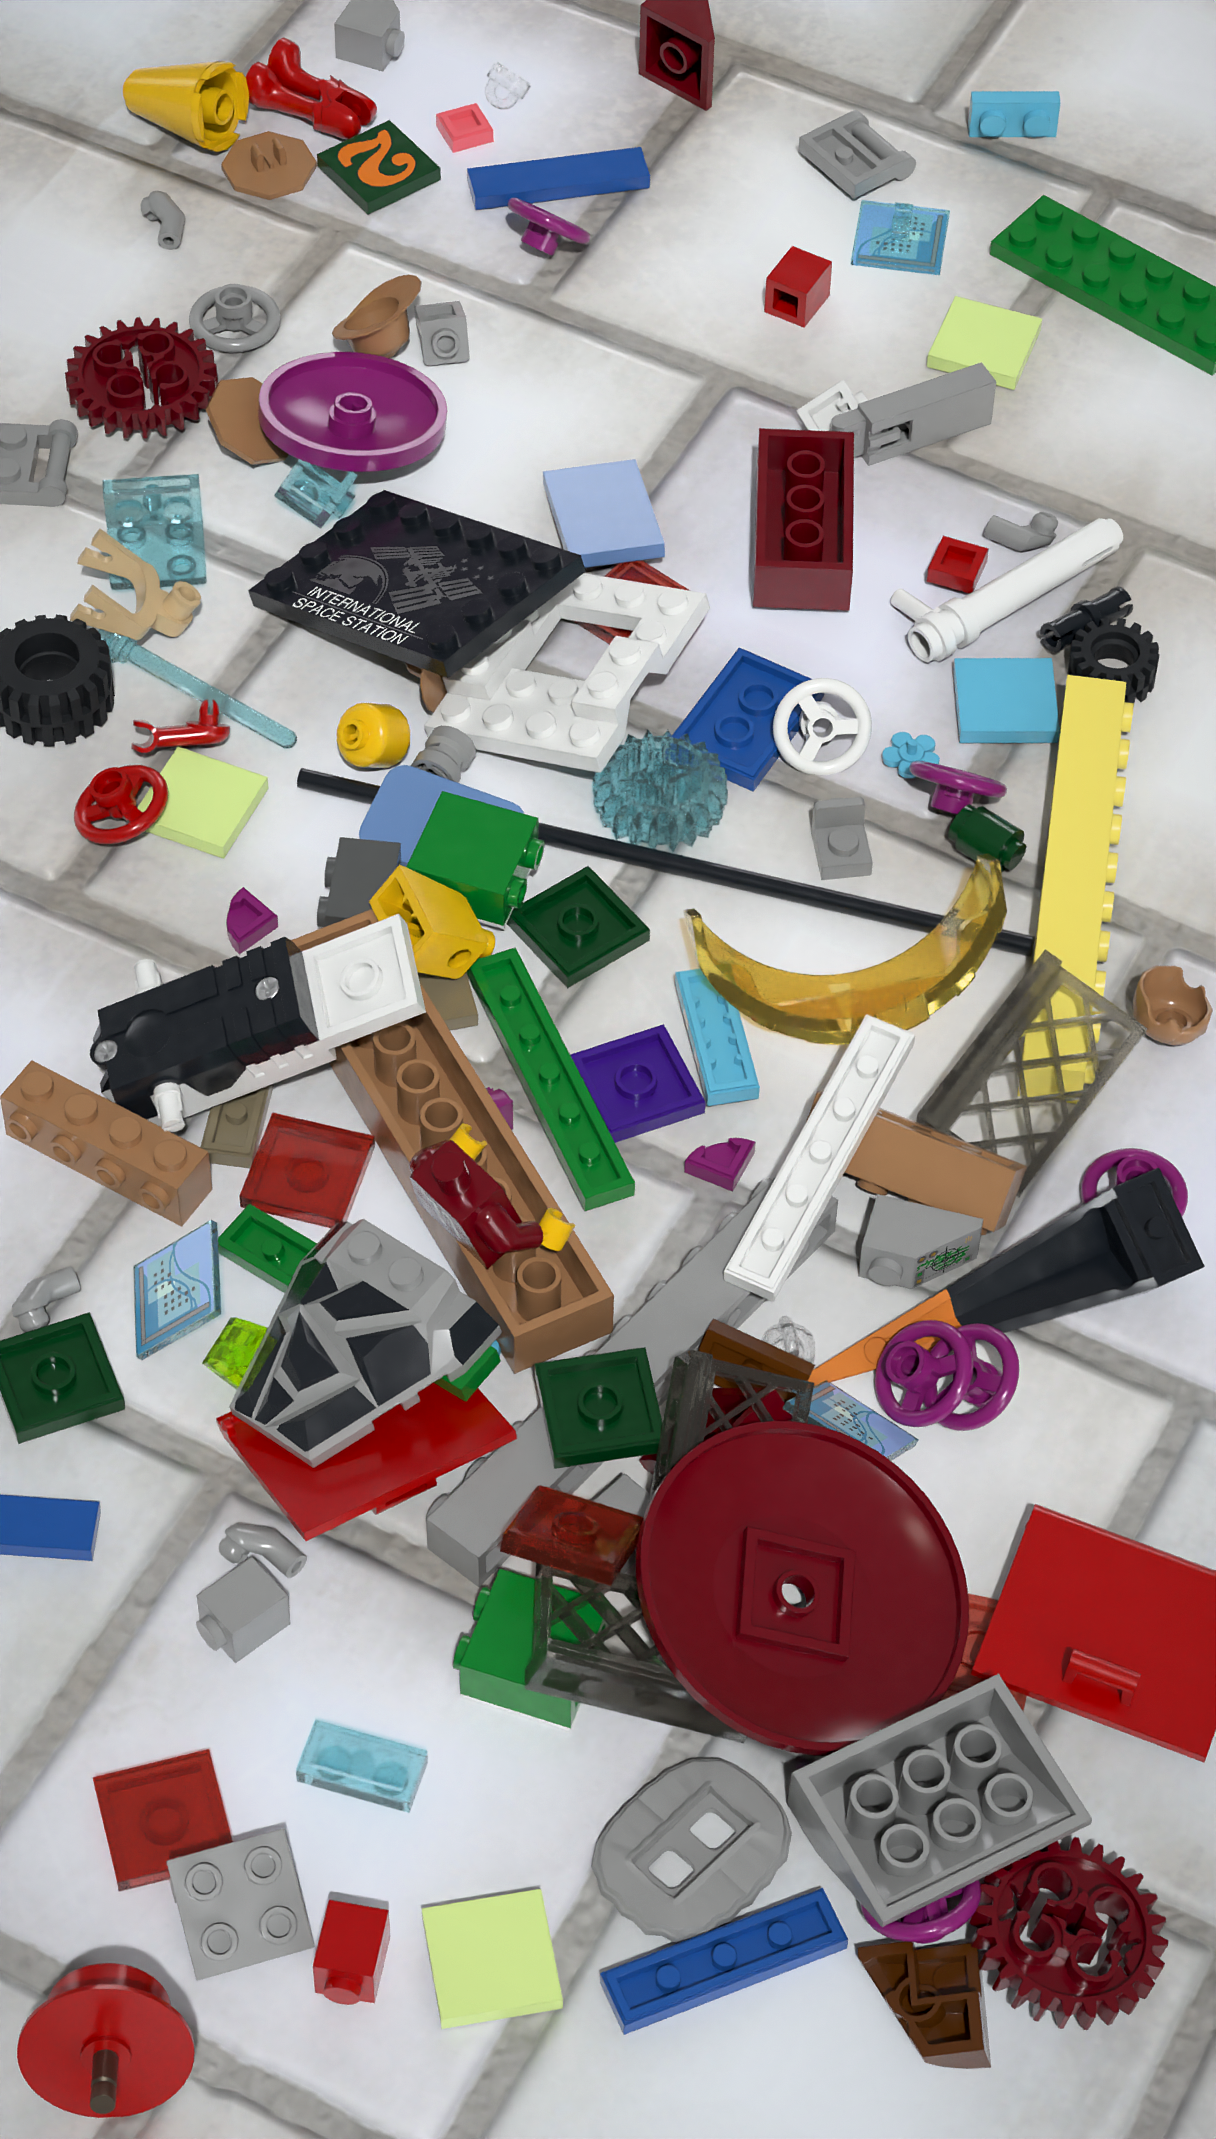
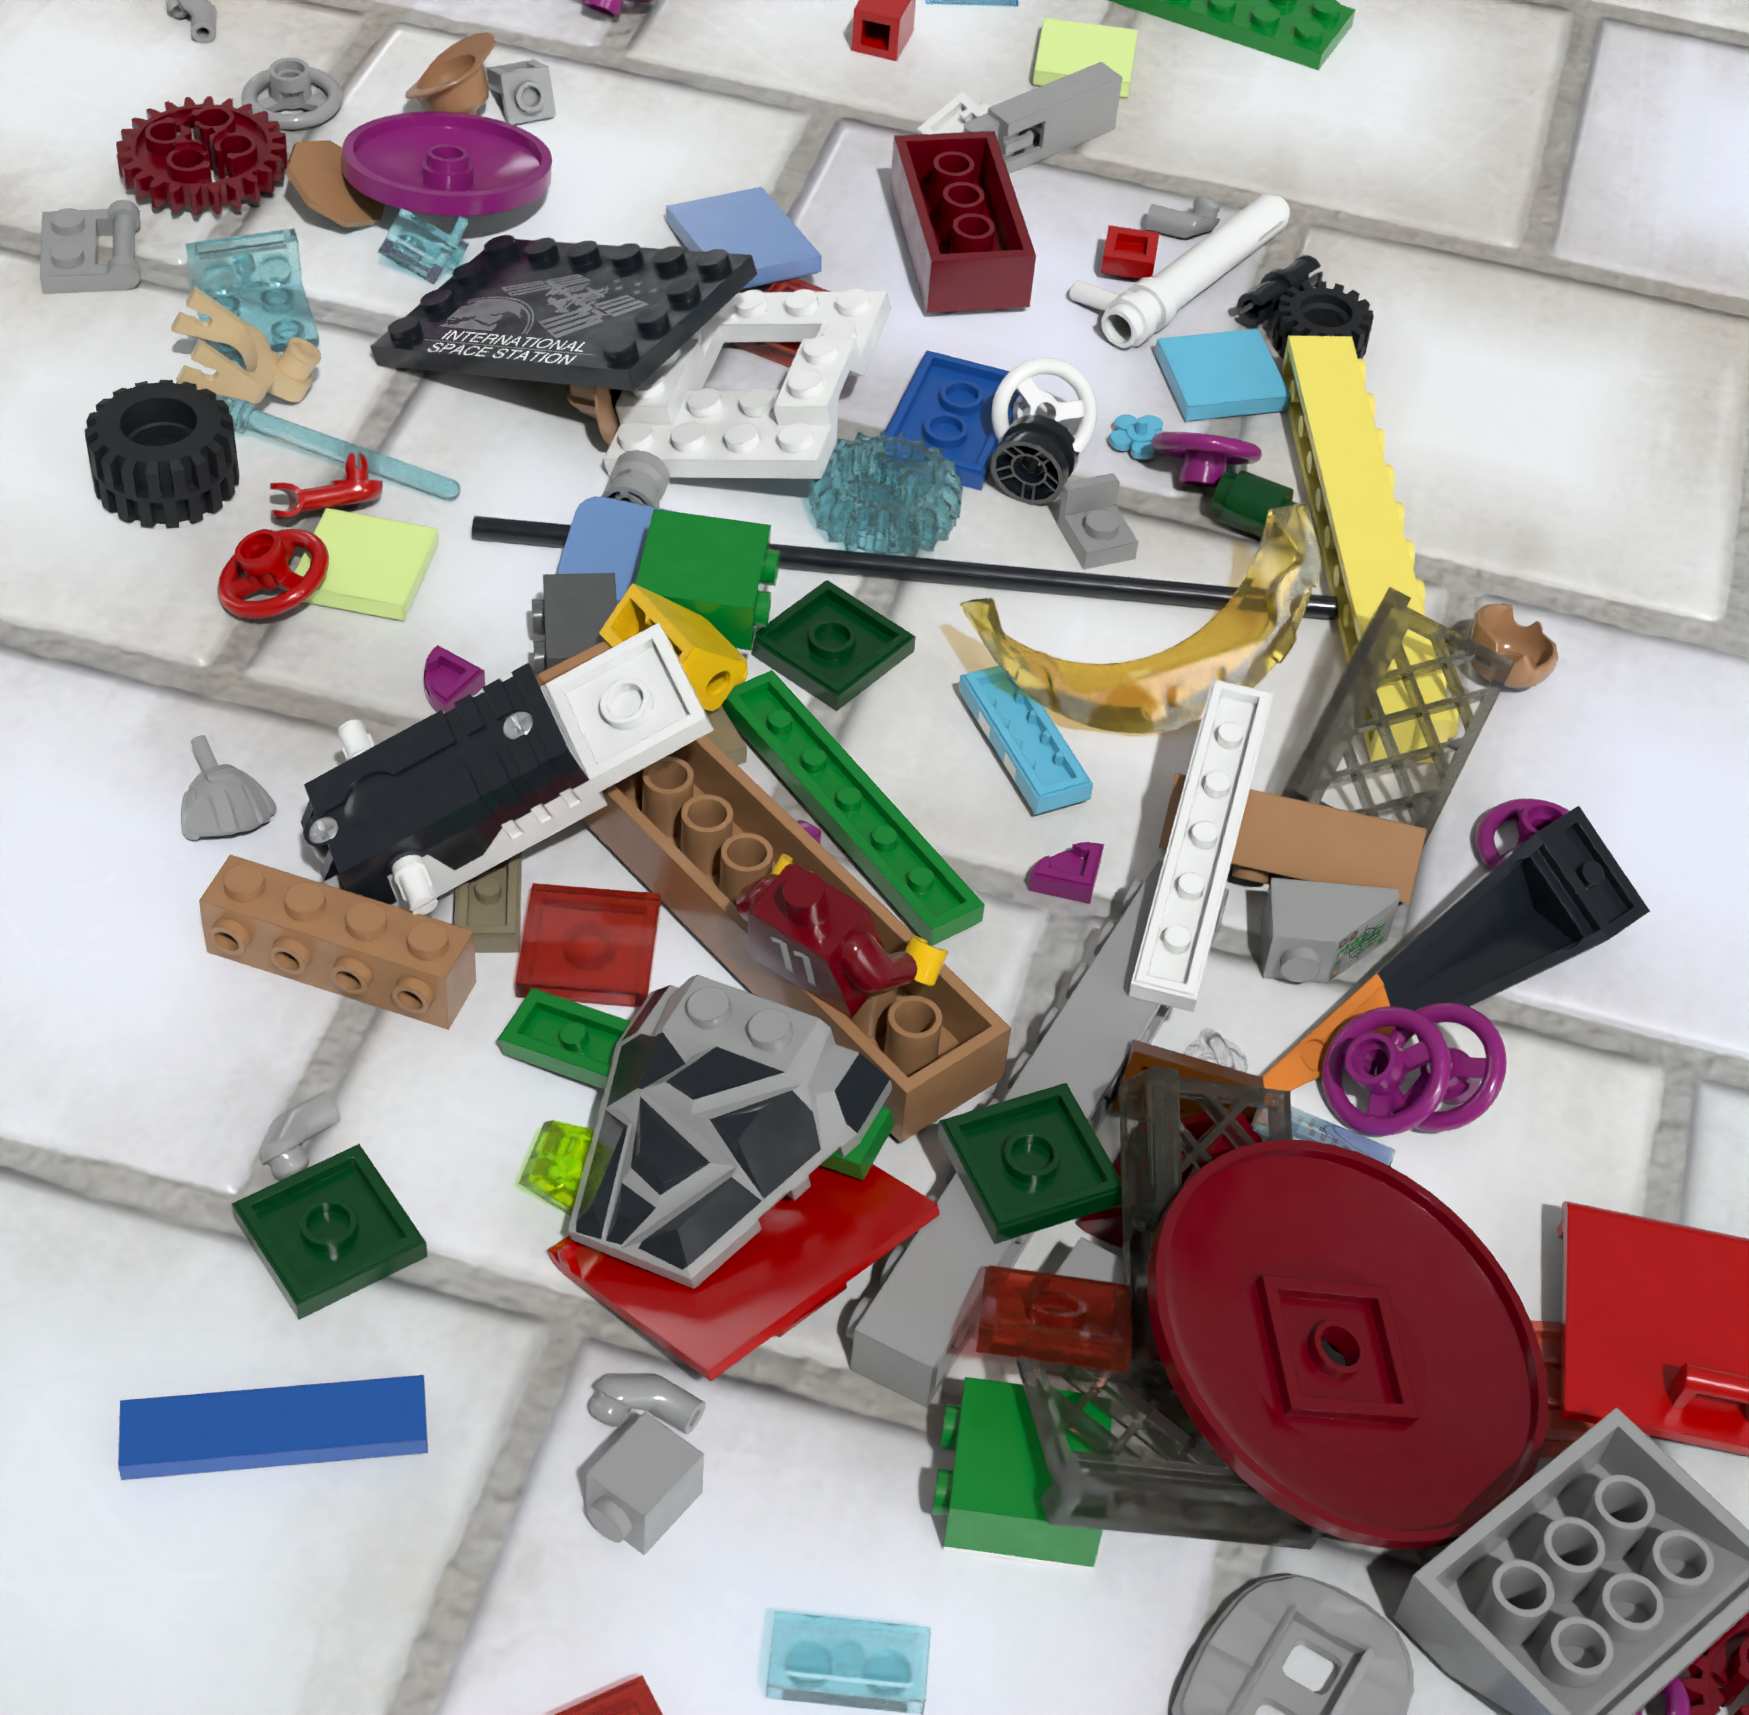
camera: 15 degrees left, 5 degrees down
piece [133,1219,221,1360] -> none
yellow head [337,703,410,768] -> none
dark purple tile [570,1024,706,1143] -> none
none -> light grey piece [181,735,277,840]
none -> black wheel [990,415,1079,505]

